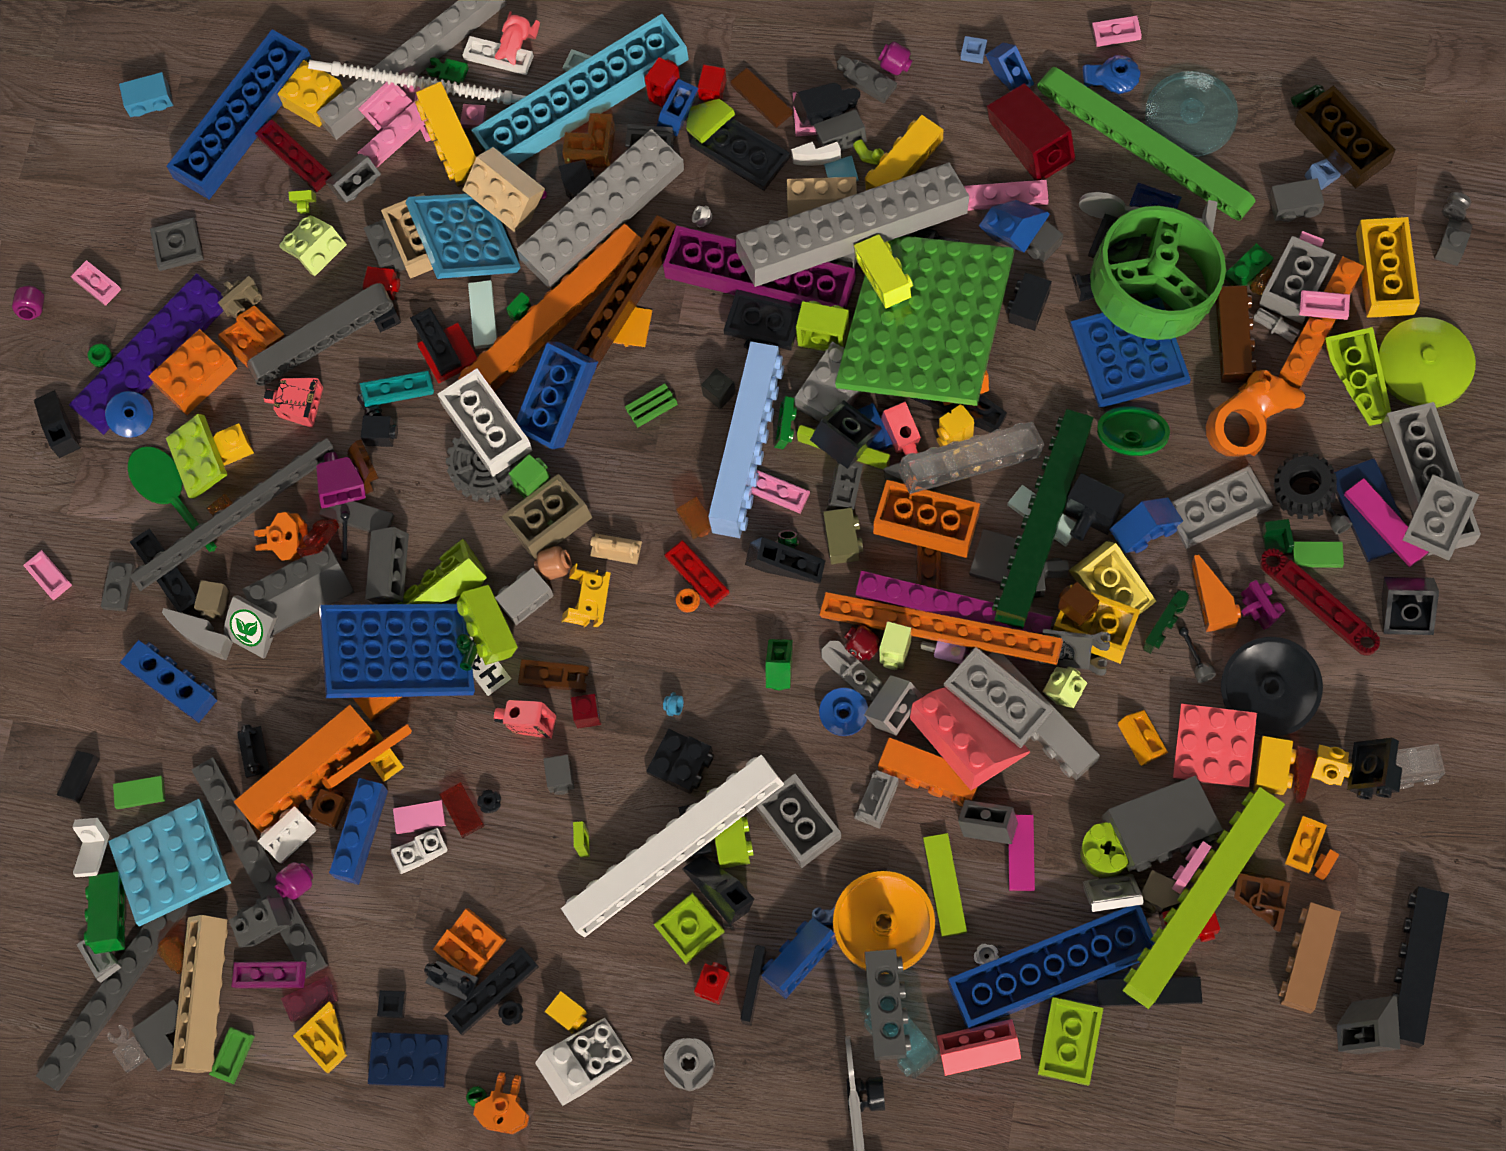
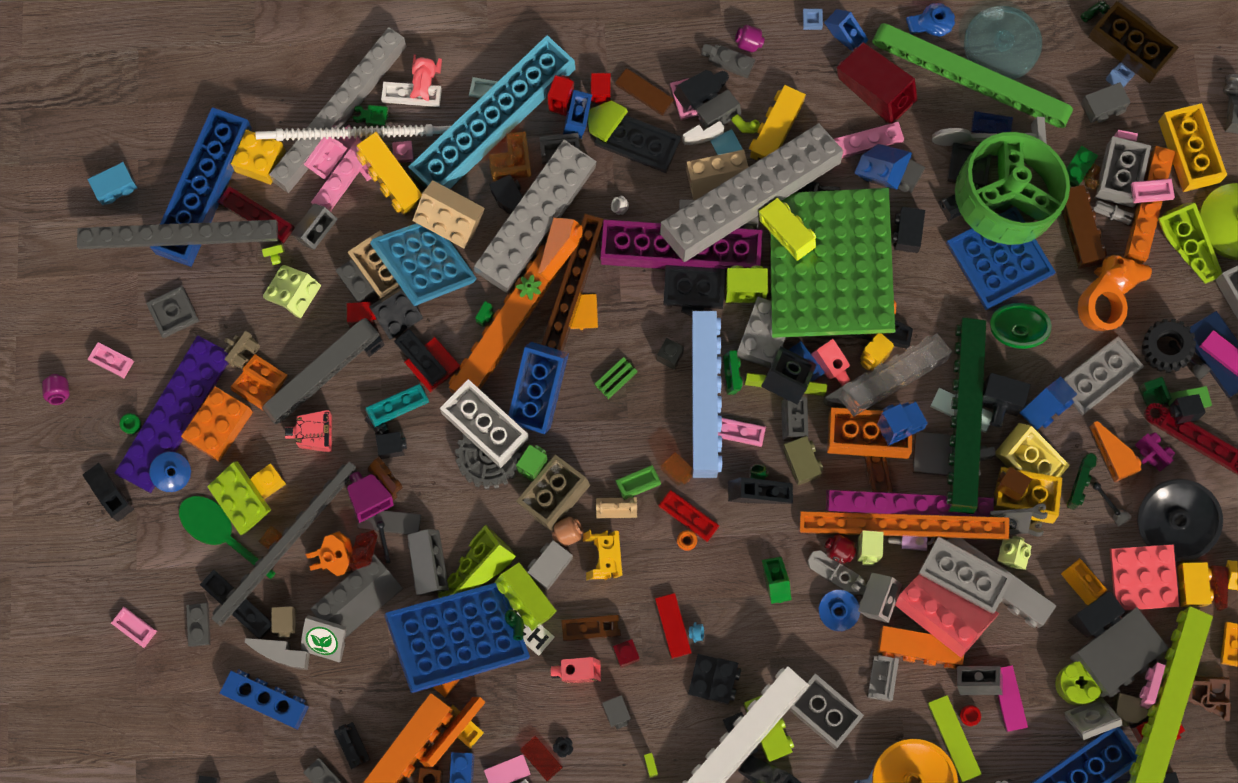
camera: 20 degrees left, 5 degrees up
light aqua tile [468,280,497,349] -> none
none -> dark grey plate [77,220,278,249]
none -> black plate [369,287,423,340]
none -> bright green plant [516,275,542,300]
none -> orange slope [538,217,583,281]
none -> bright green tile [616,465,661,500]
none -> red tile [655,593,692,659]
none -> blue brick [877,402,928,446]
none -> red plate [960,705,981,726]
none -> black slope [1068,591,1125,638]
none -> black brick [1169,394,1206,424]

